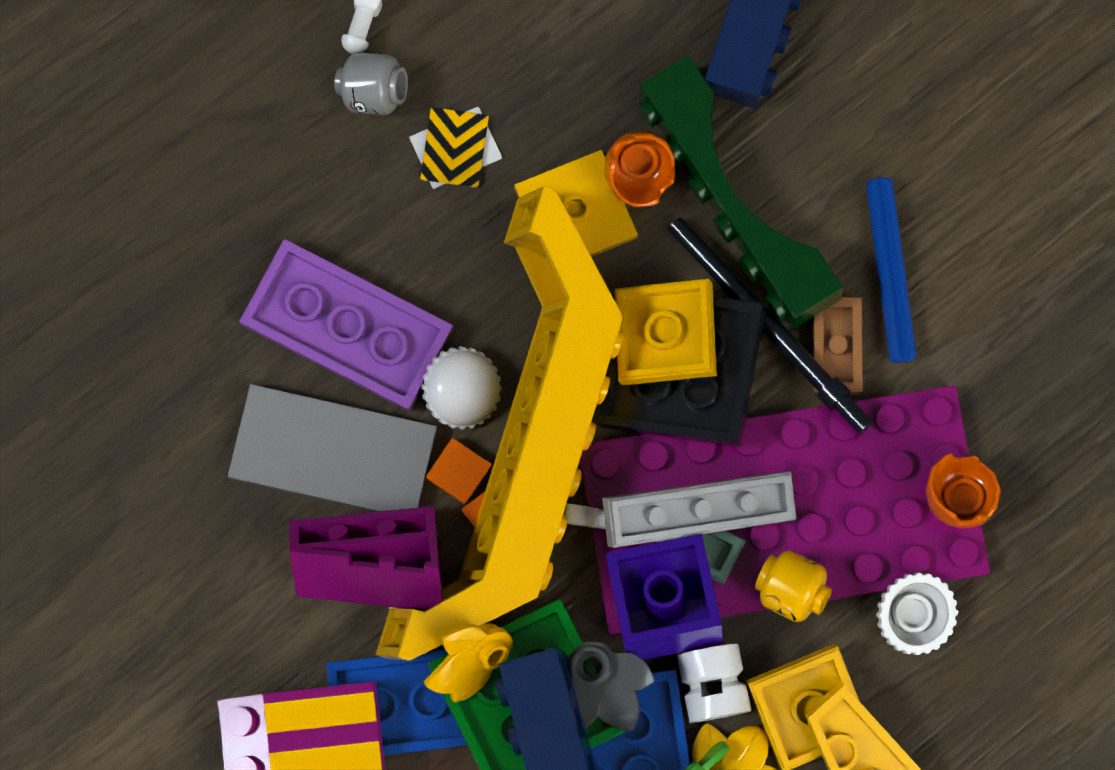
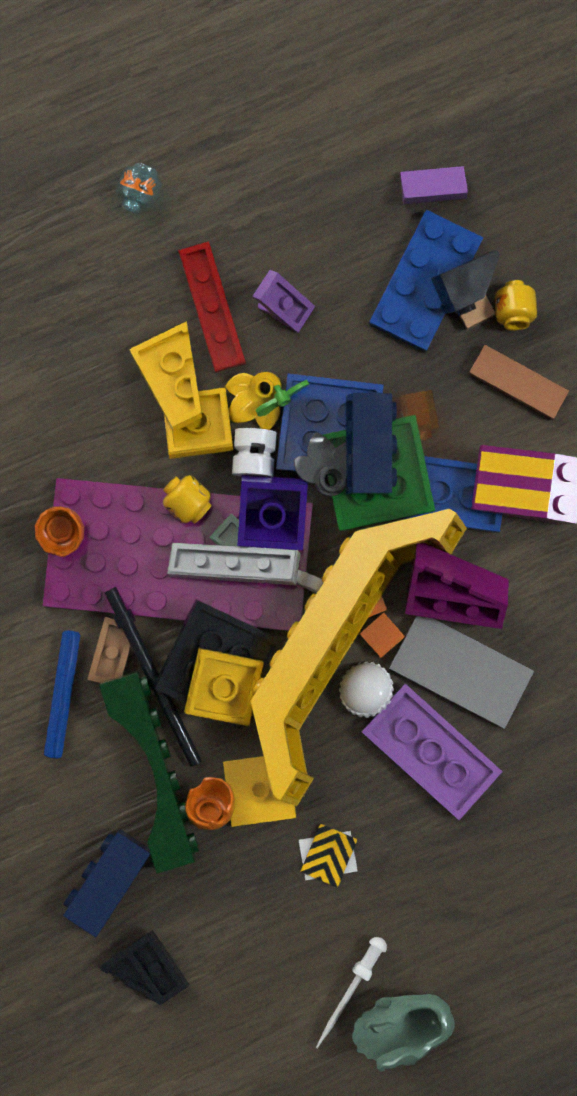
camera: 160 degrees left, 5 degrees up
light grey head [334,52,408,115] -> none
yellow plate [424,623,513,702] -> none
white hat [876,573,958,655] -> none

